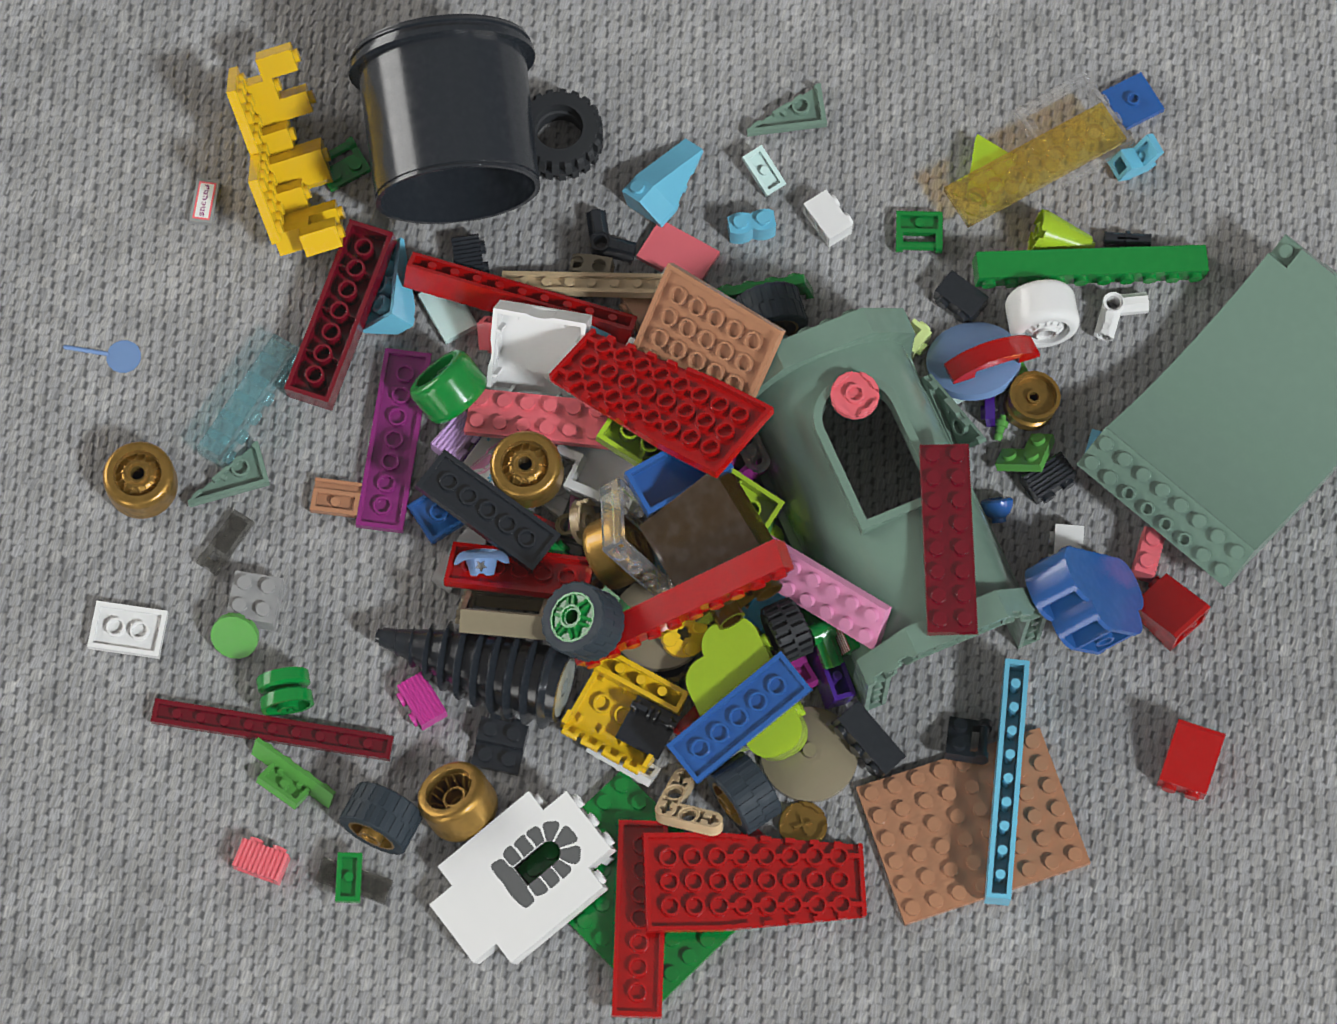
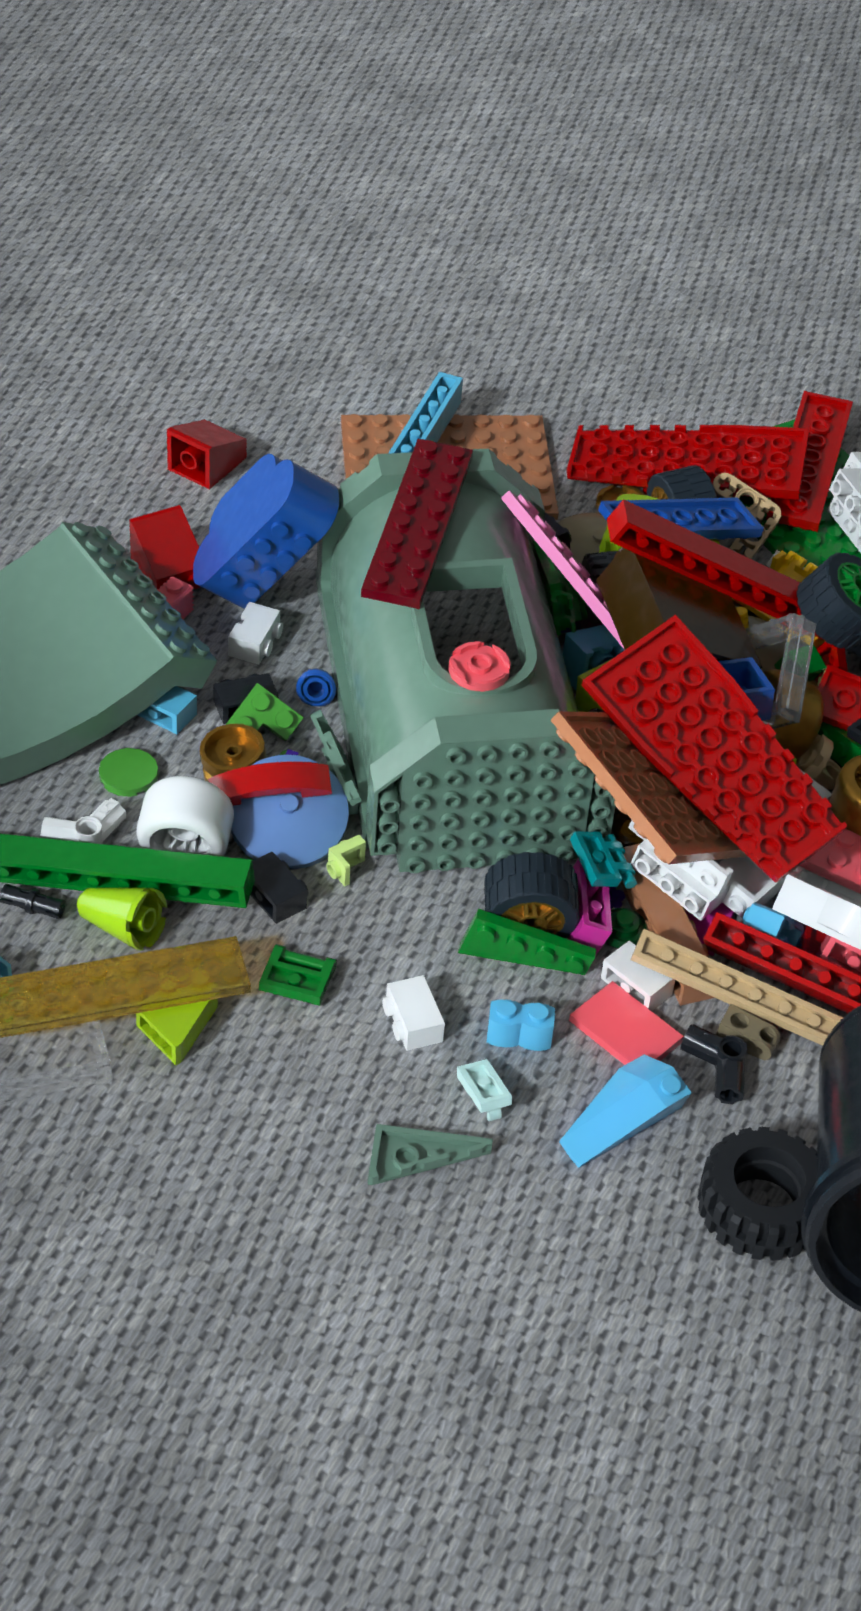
camera: 170 degrees left, 25 degrees down
none -> bright green tile [99,748,158,797]

